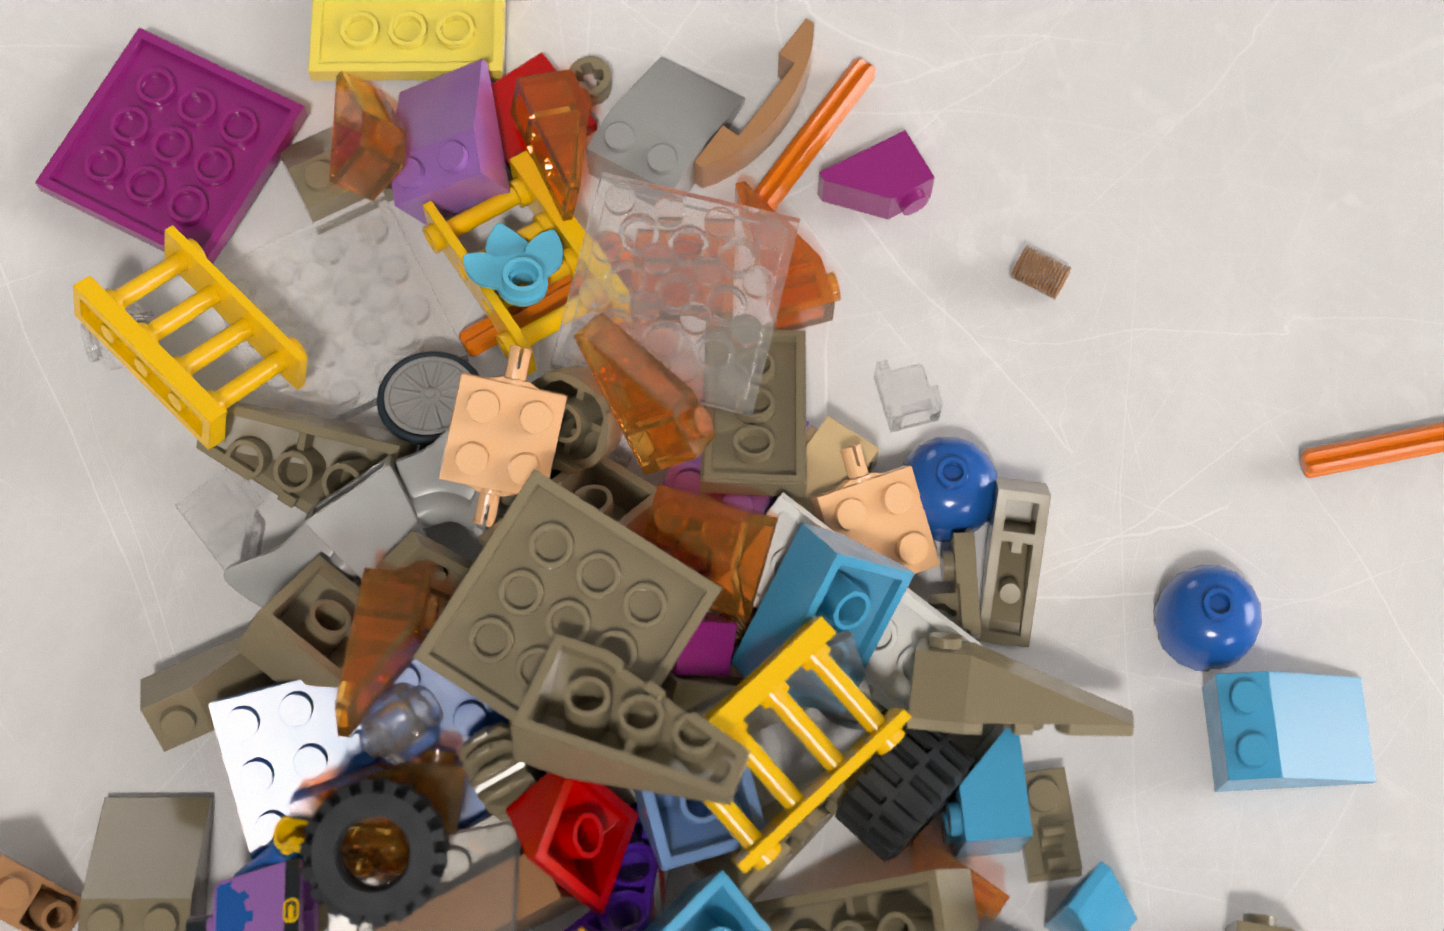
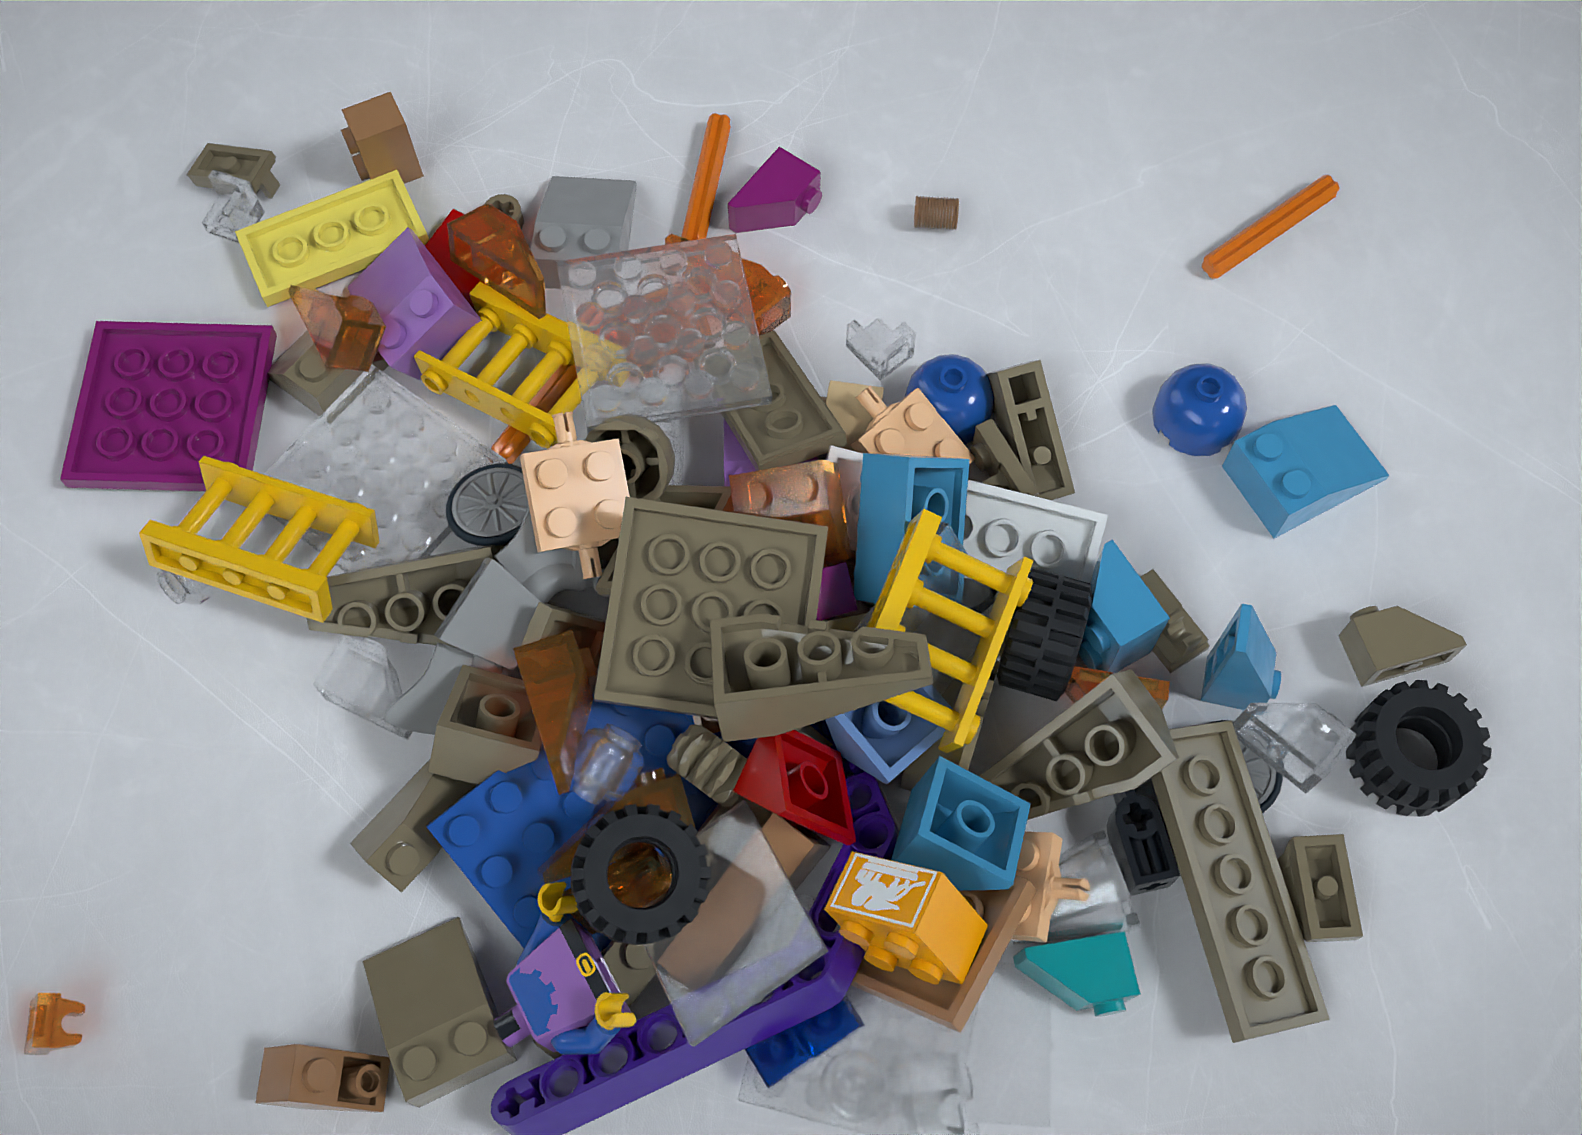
camera: 25 degrees left, 5 degrees down
medium azure plate [463,223,563,307] -> none
clear orange slope [573,313,716,475] -> none
medium nougat slope [694,18,814,188] -> none
dark tan wedge [907,631,1134,736] -> none

